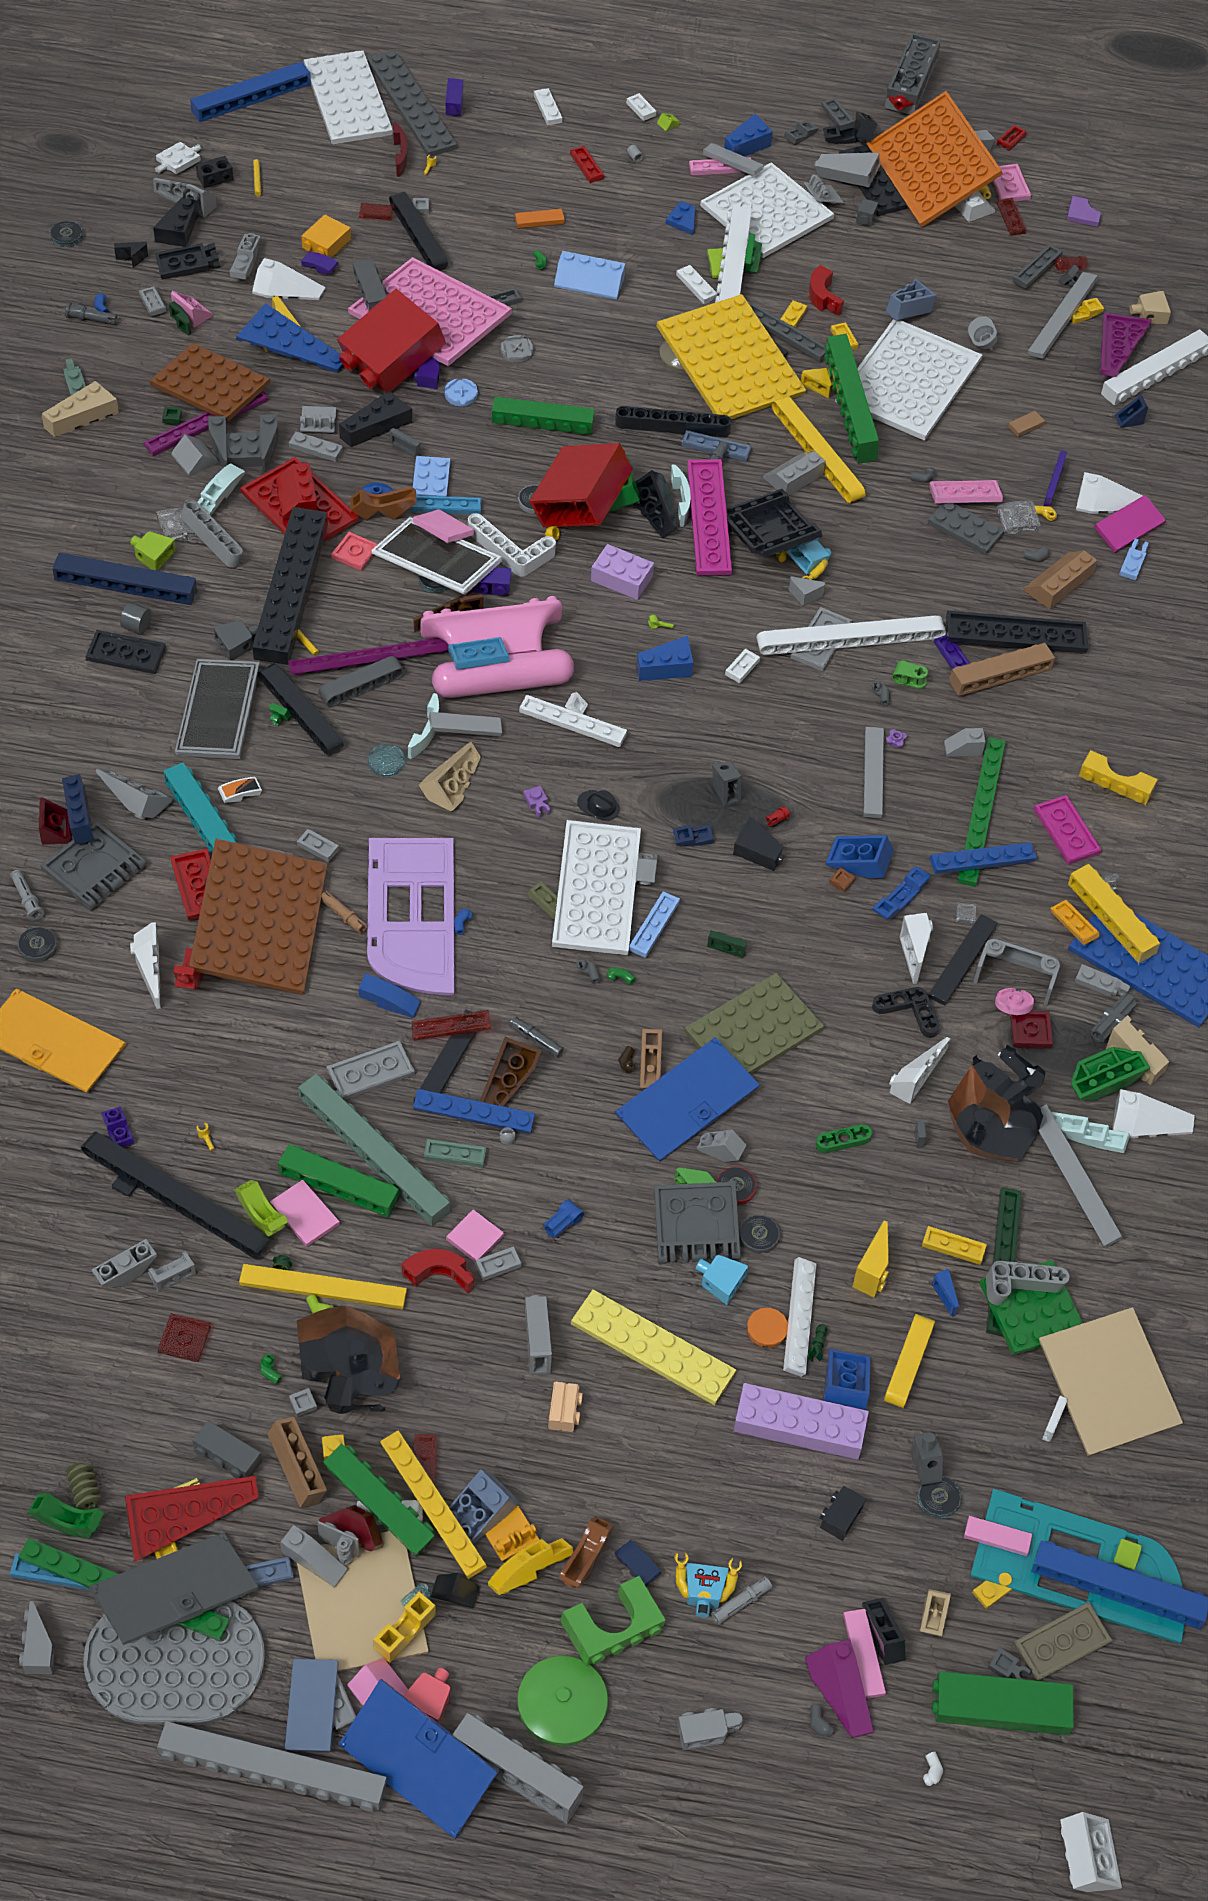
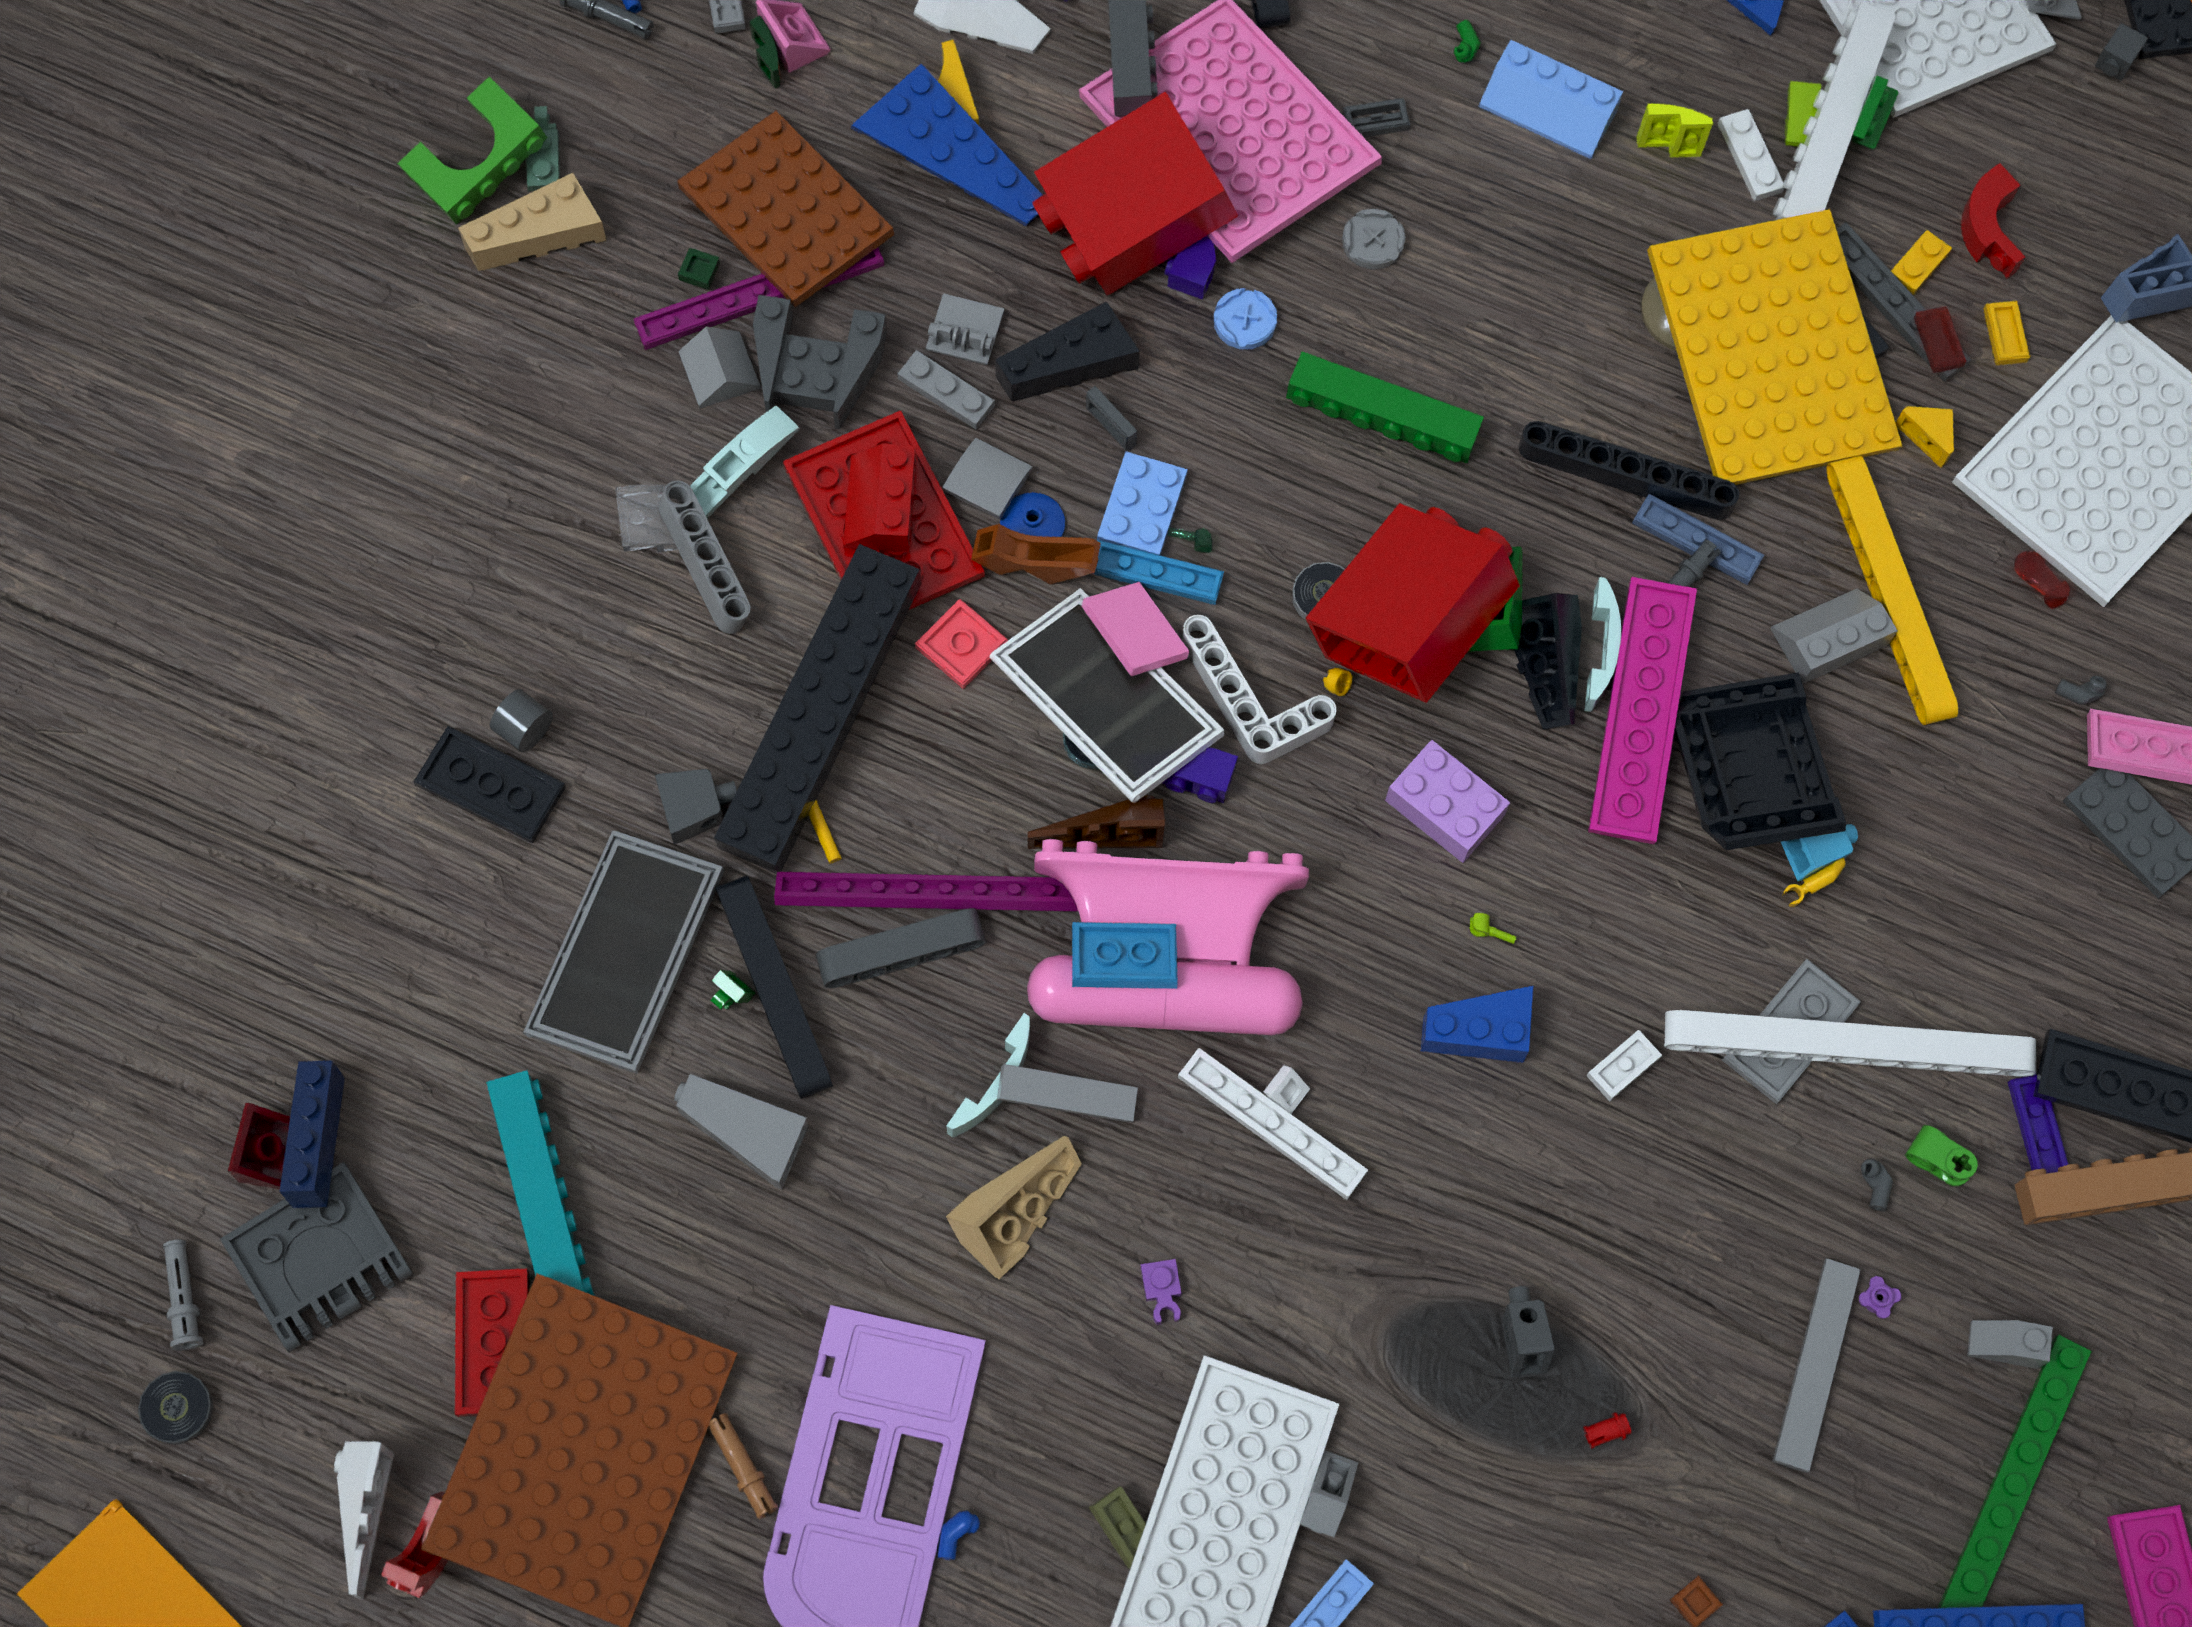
camera: 15 degrees right, 15 degrees up
dark blue brick [52,553,197,605] -> none
light grey wedge [96,769,173,819] -> none
lime torso [130,531,176,571] -> none
slope [218,777,262,803] -> none
light grey plate [297,829,339,862] -> none
clear light blue tile [368,744,404,777] -> none
black piece [577,790,619,821] -> none
dark blue slope [673,824,714,846] -> none
black slope [733,817,784,871] -> none
light grey slope [789,576,825,606] -> none
green brick [824,333,879,464] -> none
blue slope [826,835,894,878] -> none
none -> bright green arch [397,77,548,224]
none -> light grey slope [674,1074,809,1190]
none -> light grey slope [942,438,1033,520]
none -> clear green hand [1168,527,1213,553]
none -> neon yellow slope [1637,104,1713,157]
none -> clear red tile [1914,306,1966,373]
none -> clear red piece [2014,551,2070,609]

